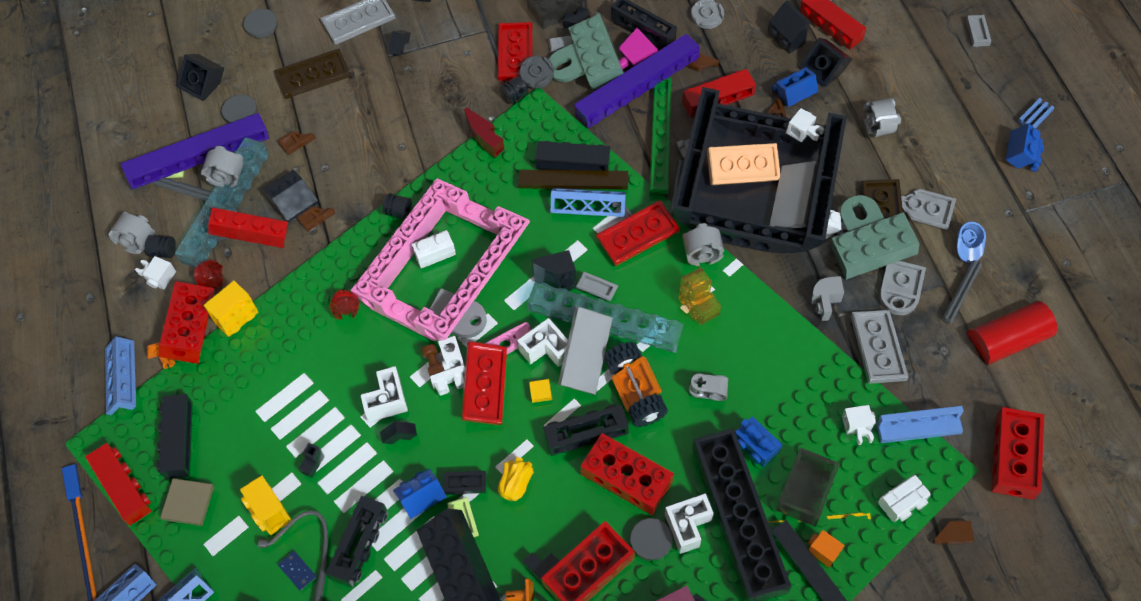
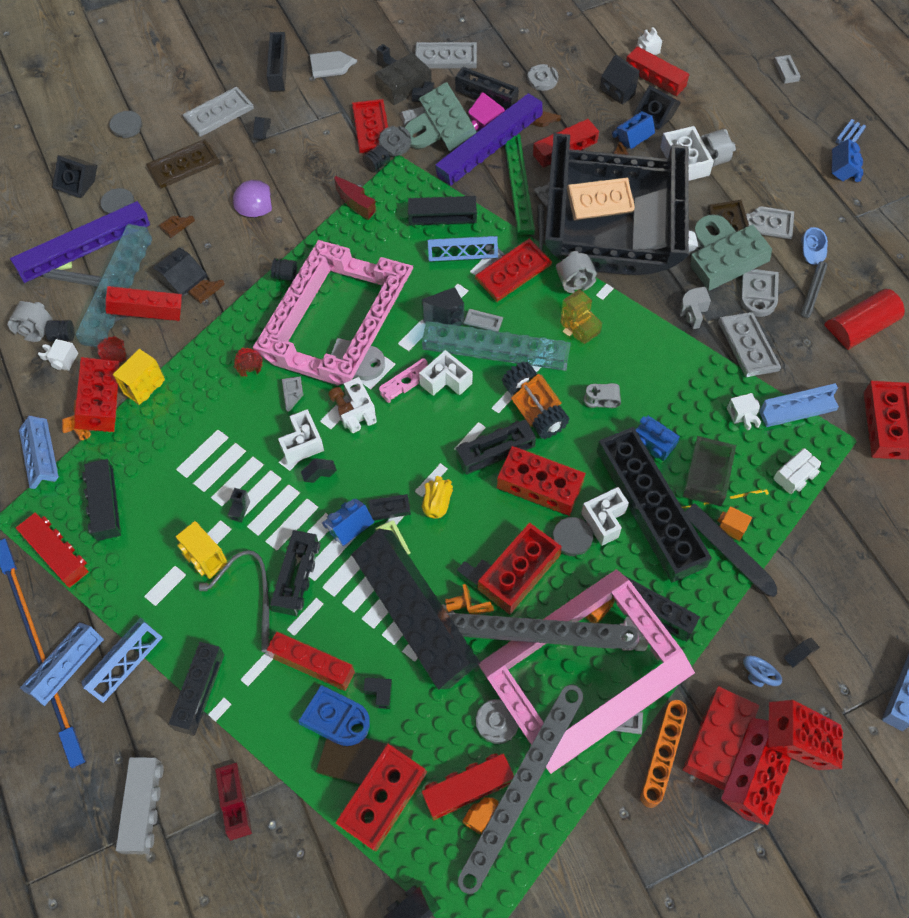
camera: 10 degrees left, 0 degrees up
dark tan tile [160,479,214,526] -> none
light grey brick [201,146,244,188] -> none
dark blue sticker [278,551,316,591] -> none
white brick [412,230,456,268] -> none
red tile [461,341,507,425] -> none
dark brown tile [518,170,628,190] -> none
yellow tile [529,379,552,403] -> none
light grey tile [558,307,613,395] -> none
white brick [786,108,825,142] -> none
reddish brown tile [933,521,974,544] -> none
none -> medium lavender cylinder [233,180,272,217]
none -> light grey tile [282,376,303,411]
none -> white brick [661,126,714,180]

